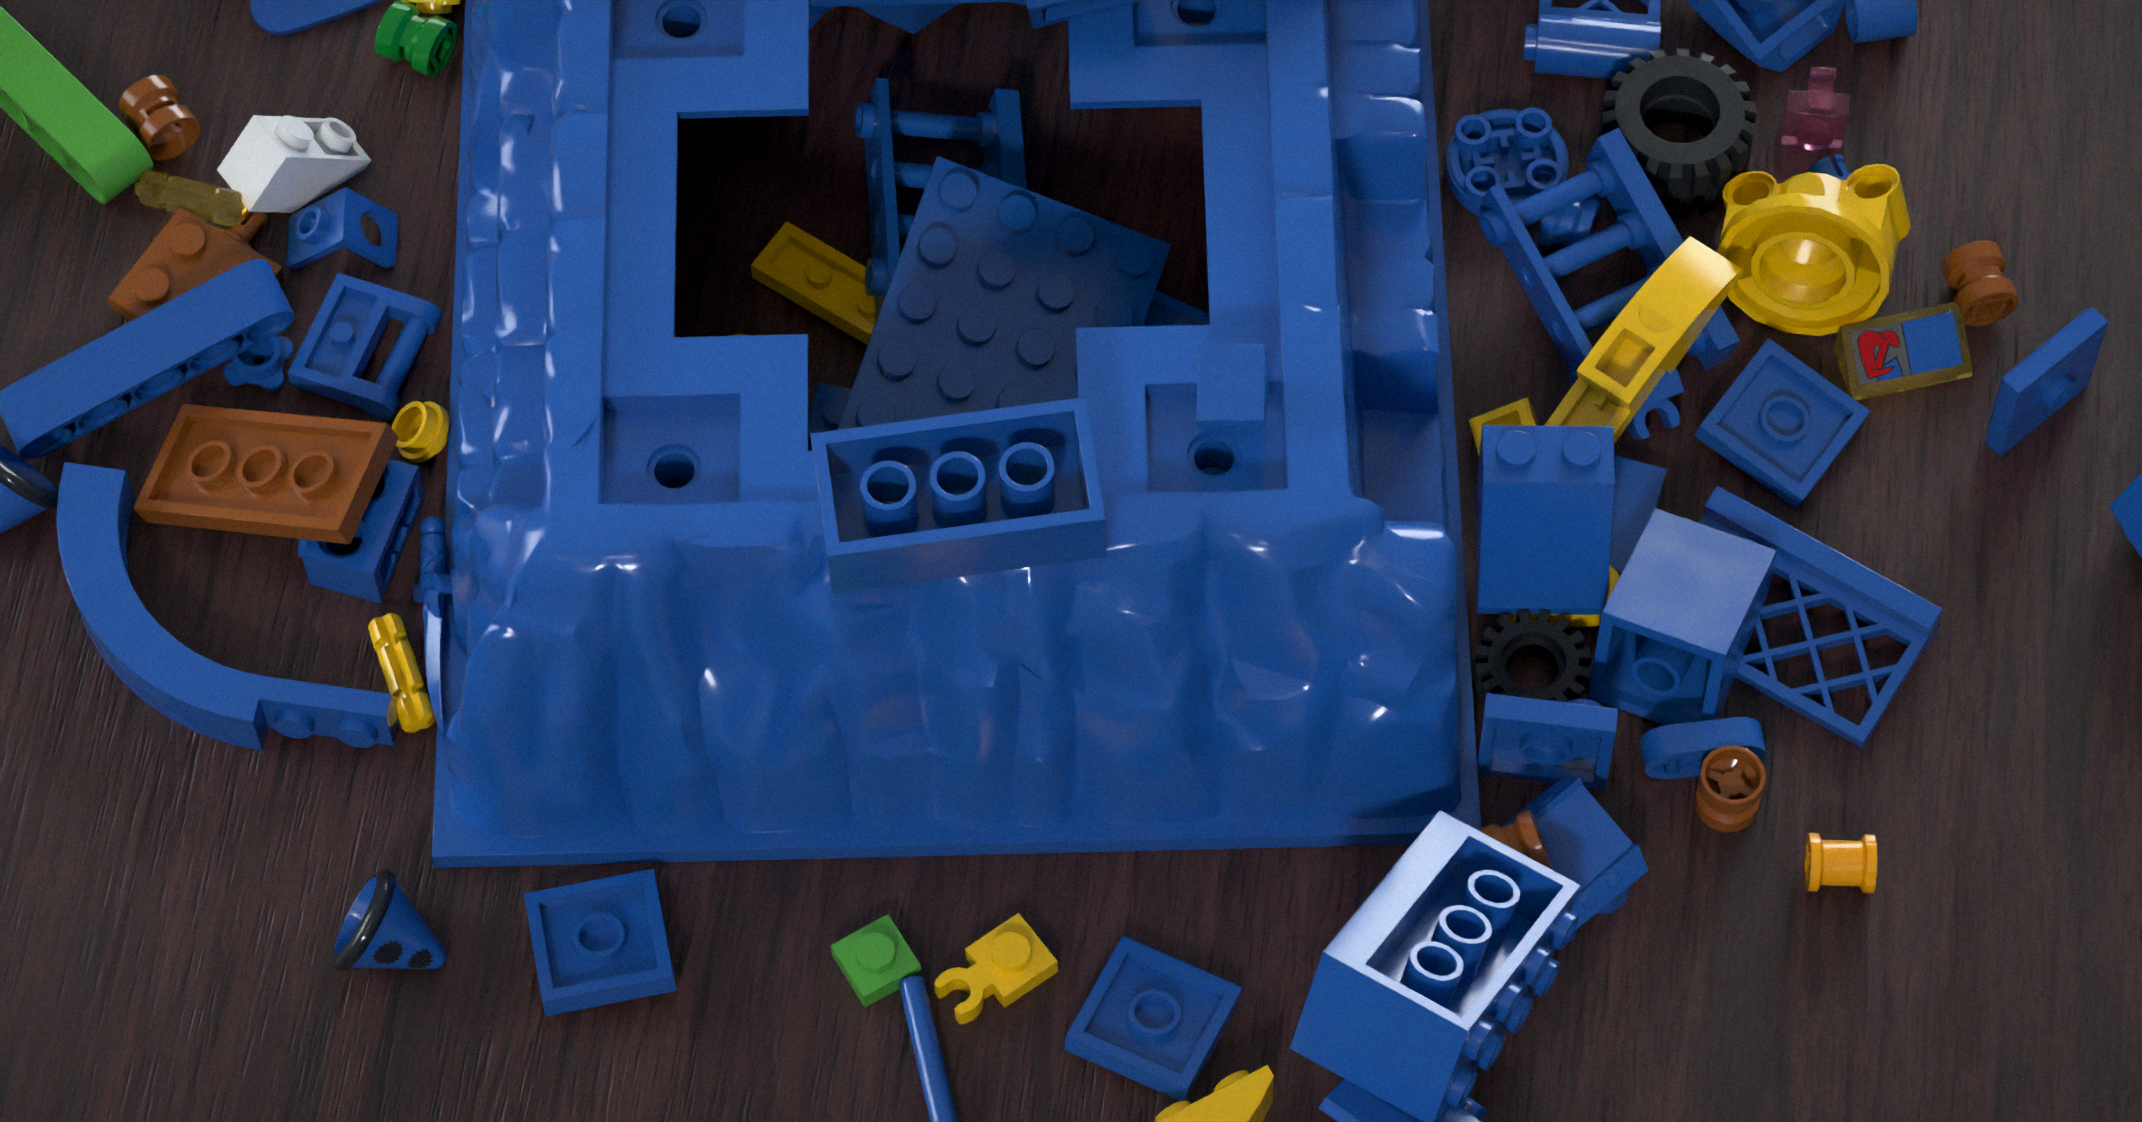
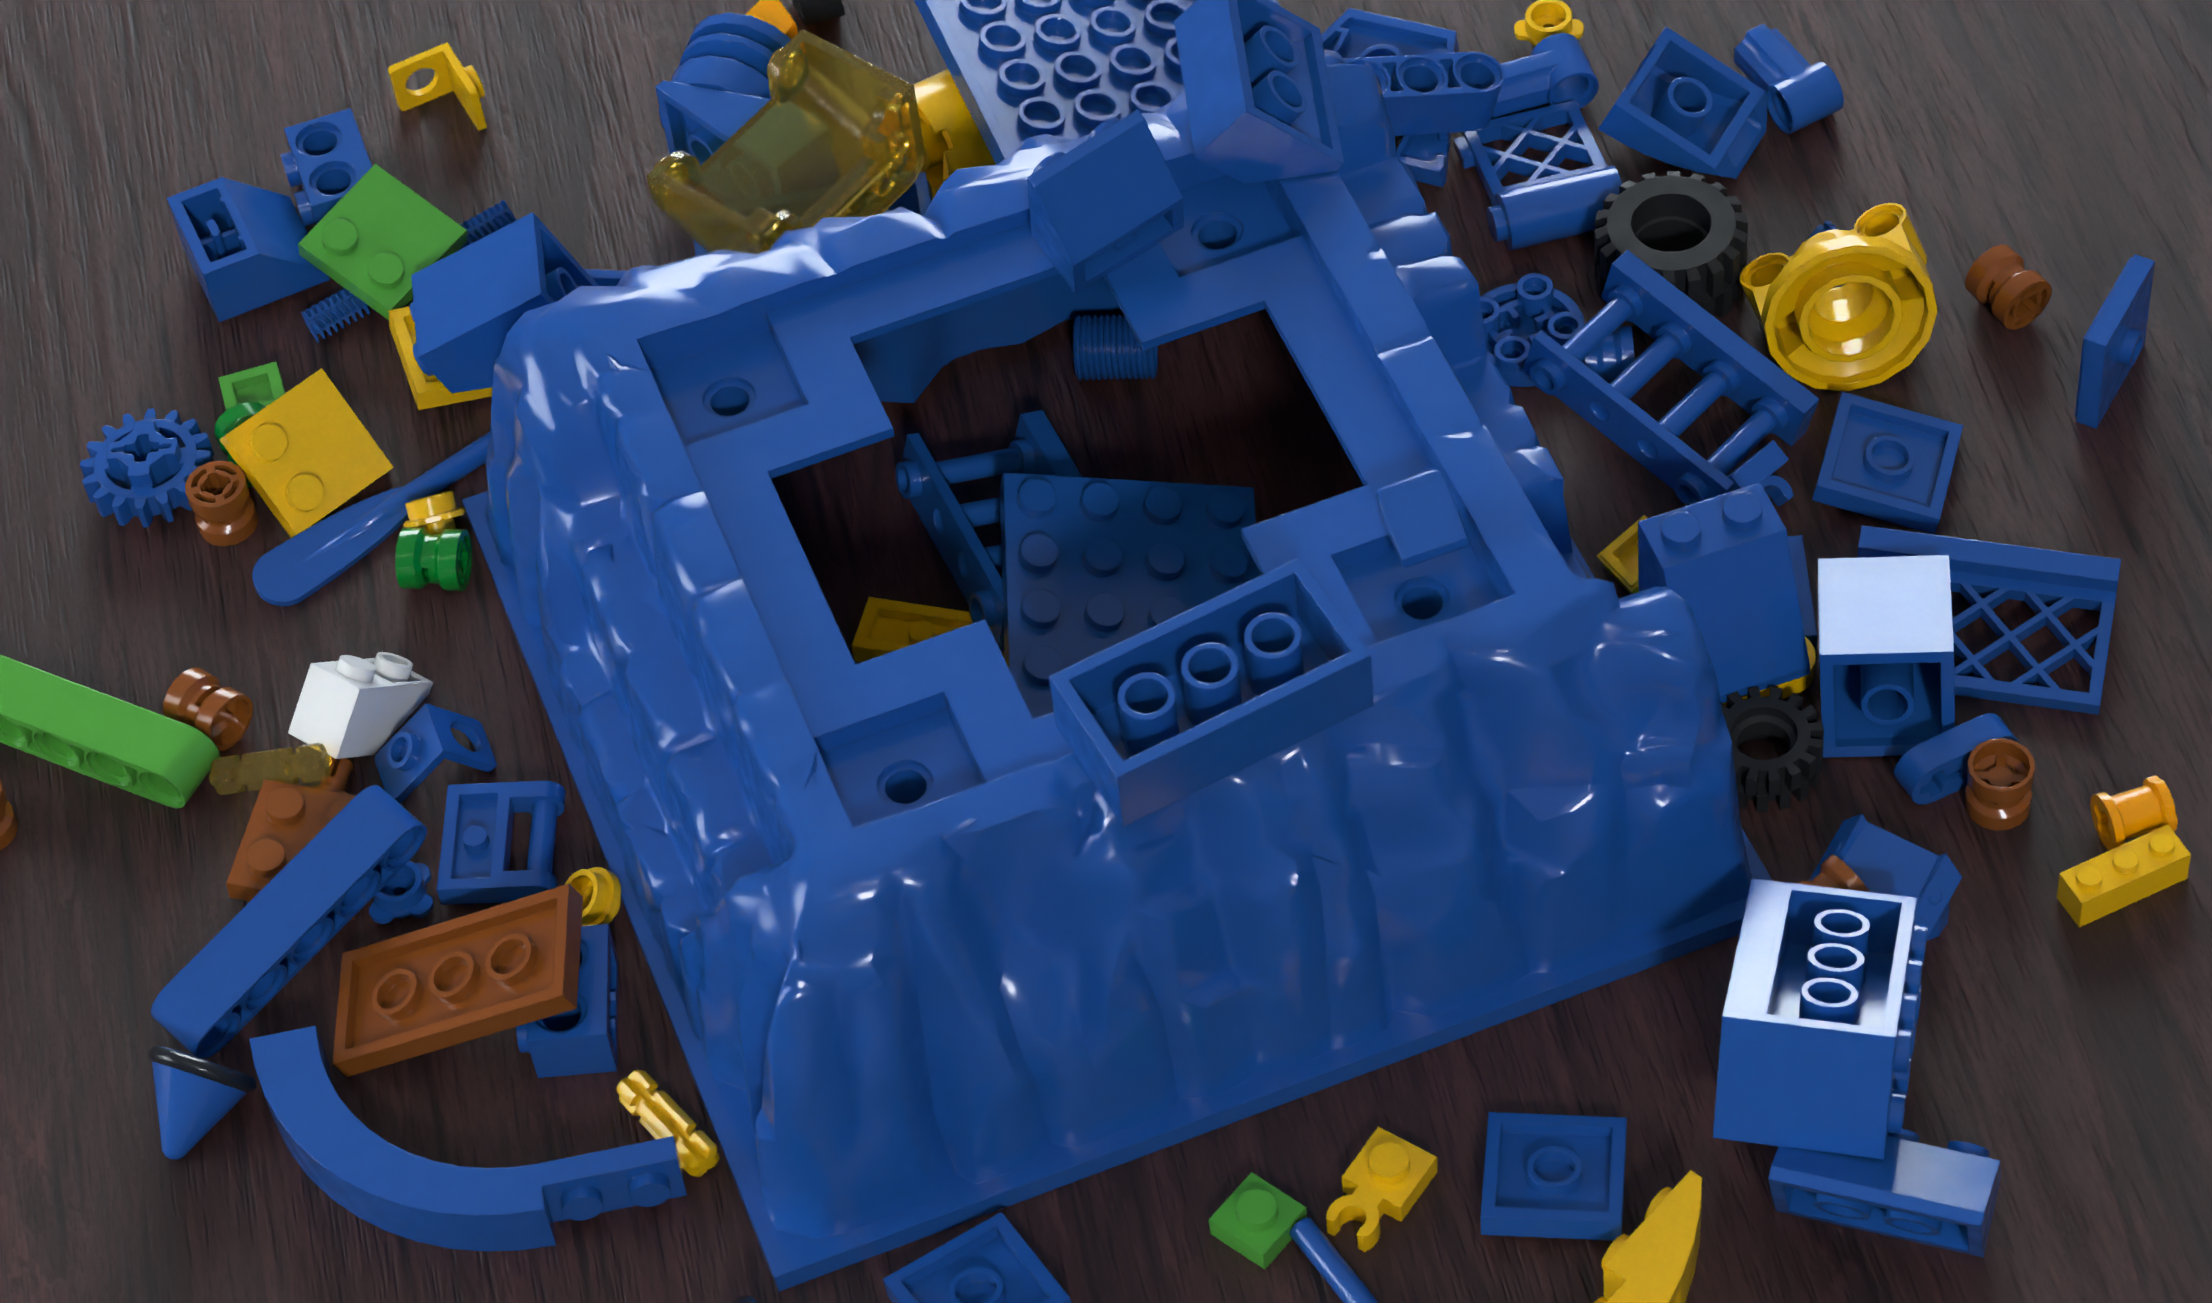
camera: 15 degrees left, 10 degrees down
blue piece [413,515,452,735] -> none
blue plate [1477,693,1618,790] -> none
yellow slope [1544,236,1743,444] -> none
clear pink plate [1781,67,1850,150] -> none
slope [1834,302,1973,400] -> none
none -> yellow piece [2057,824,2191,928]

